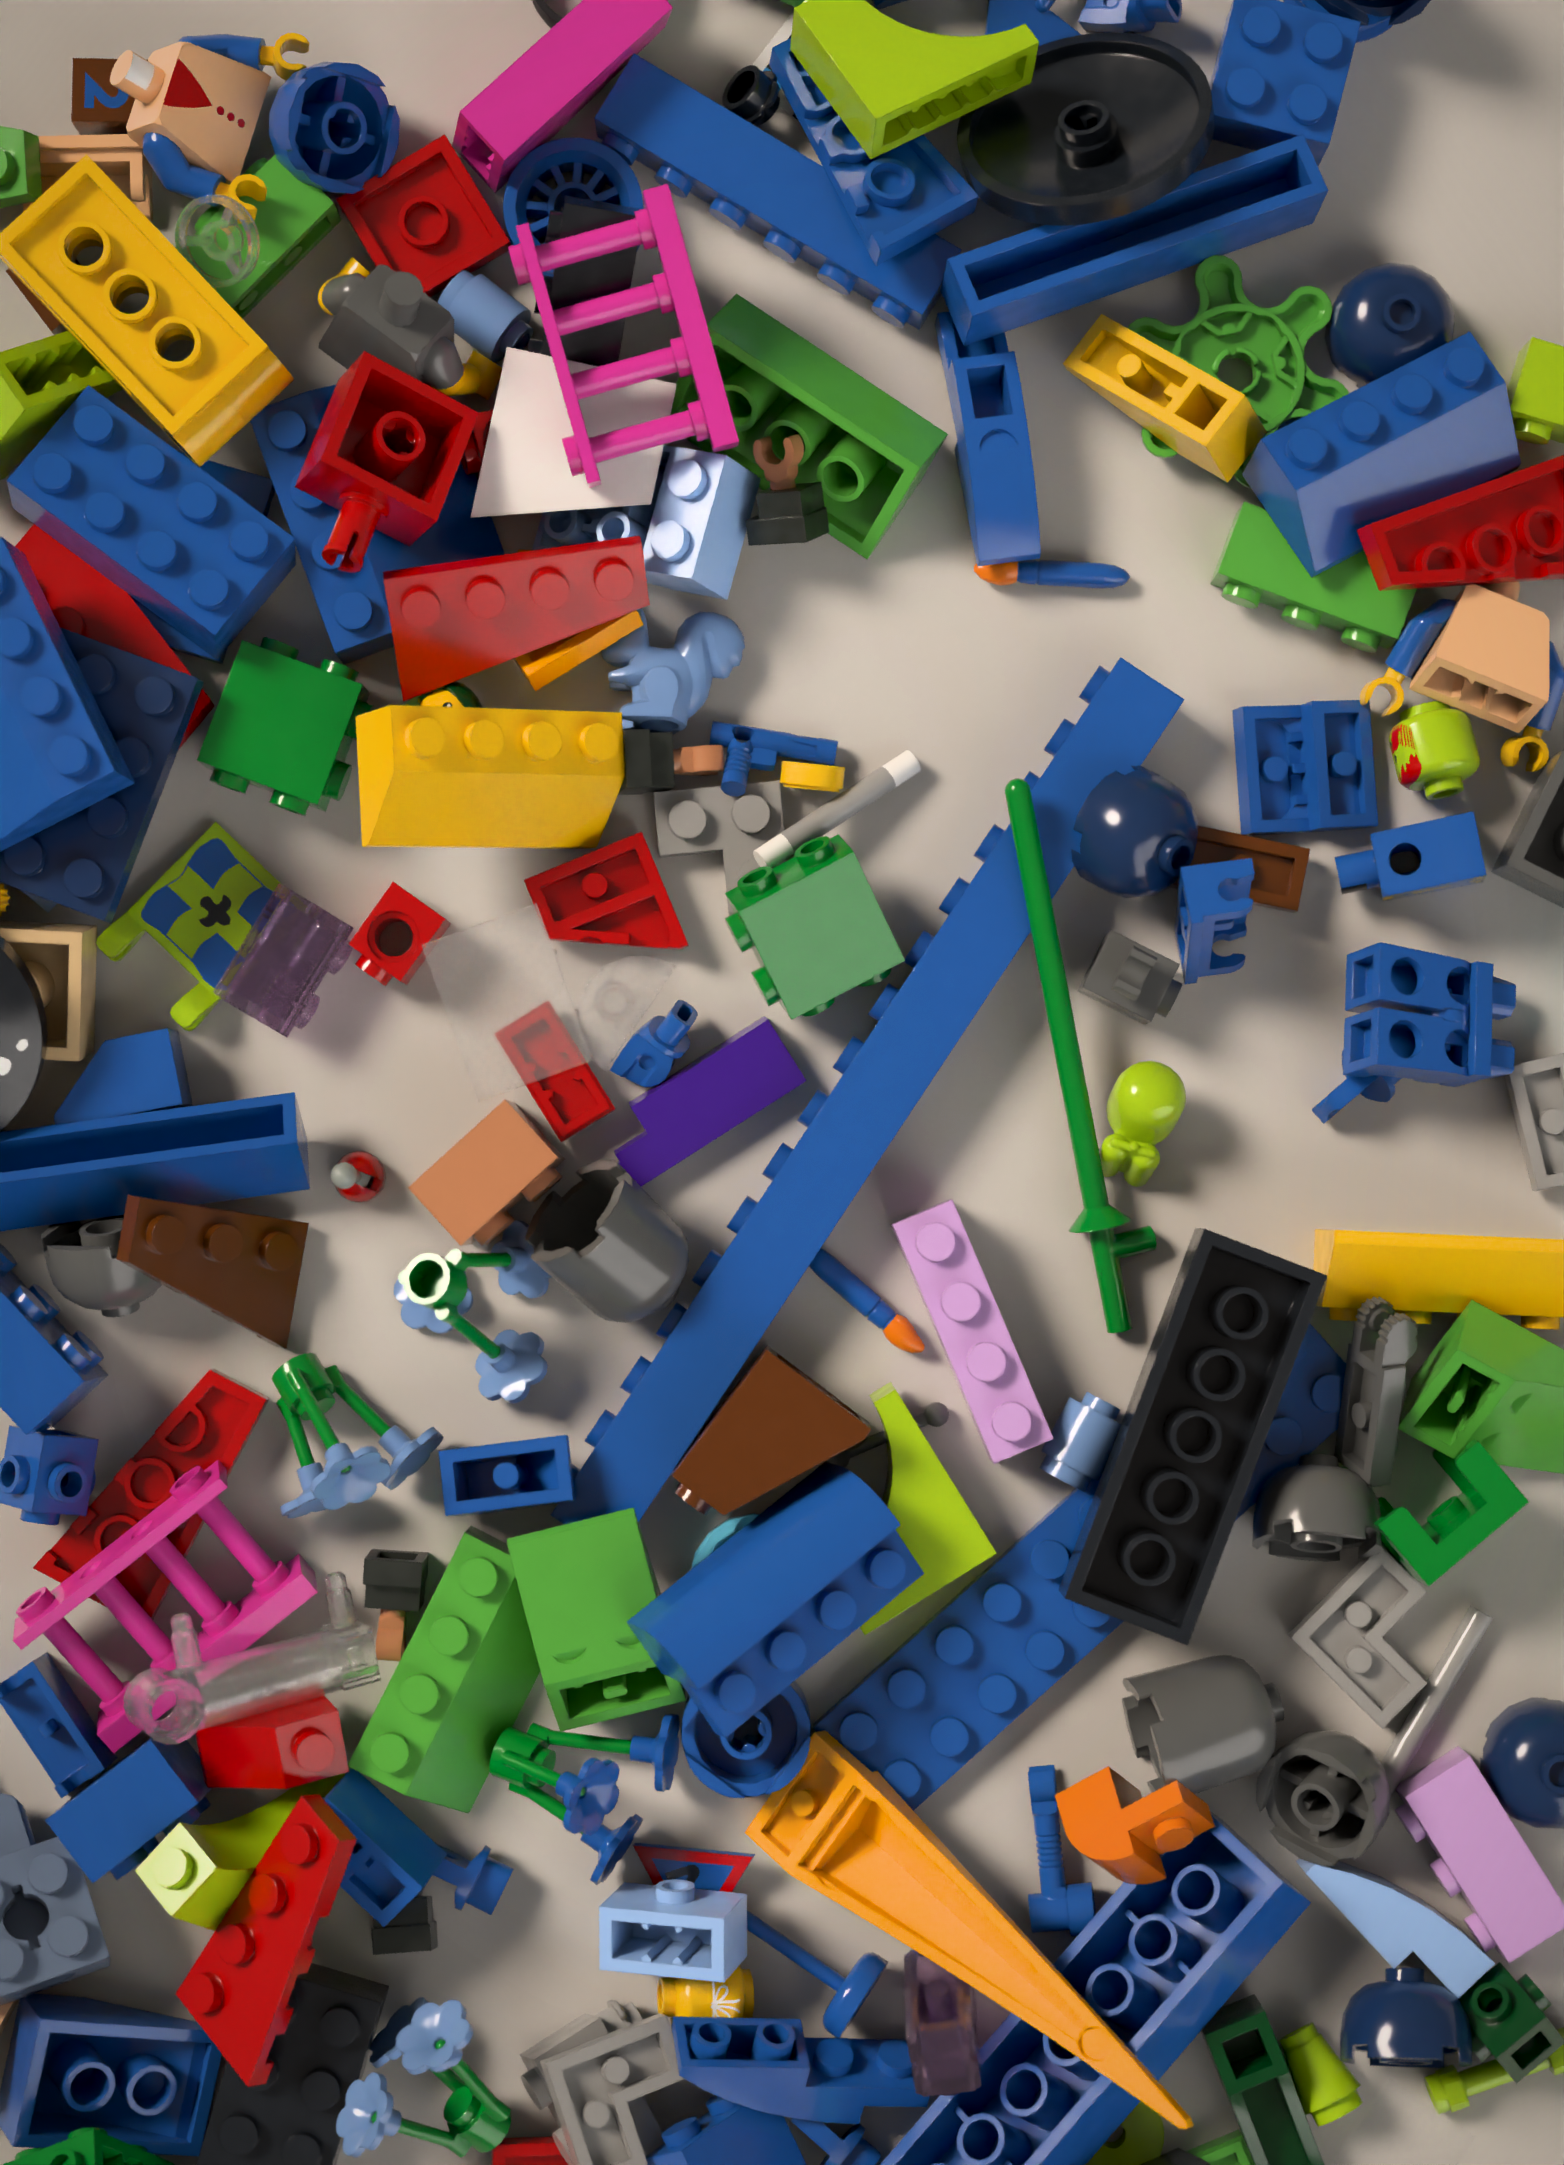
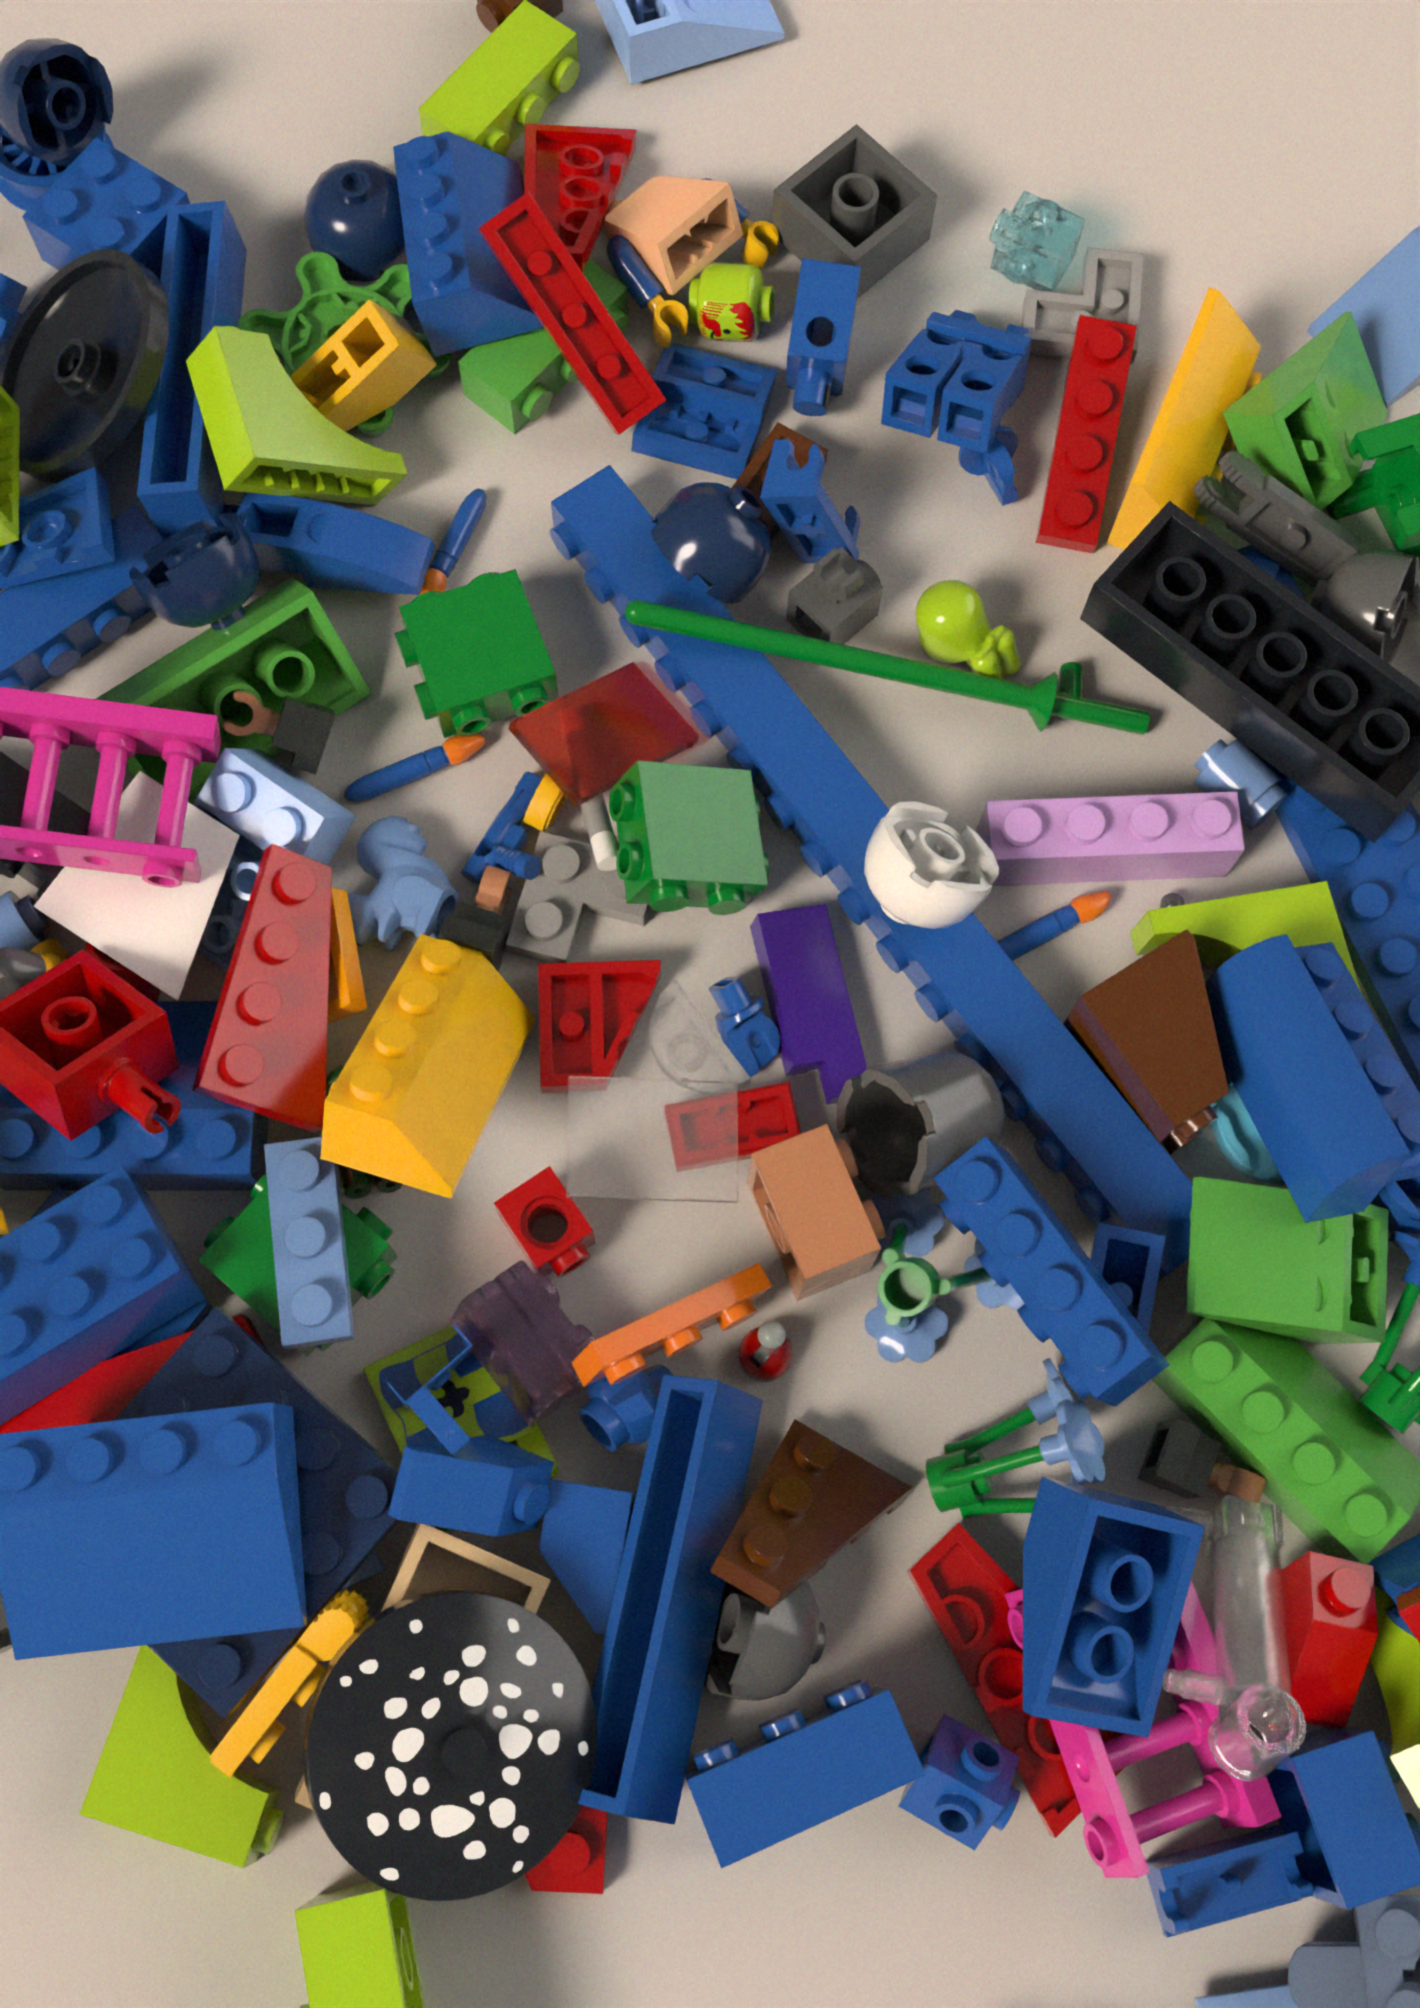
camera: 70 degrees left, 15 degrees down
none -> dark blue cylinder [129,512,260,630]
none -> lime arch [186,326,408,505]
none -> medium blue plate [264,1137,355,1350]
none -> blue piece [344,734,485,802]
none -> blue piece [387,1324,473,1455]
none -> blue slope [388,1435,554,1537]
none -> green brick [394,569,559,738]
none -> red plate [477,191,666,435]
none -> clear red piece [509,662,700,807]
none -> orange plate [571,1263,772,1387]
none -> blue rock [579,1364,673,1452]
none -> white cylinder [864,801,999,929]
none -> blue brick [933,1136,1170,1407]
none -> blue slope [1023,1476,1205,1738]
none -> red plate [1035,315,1137,554]

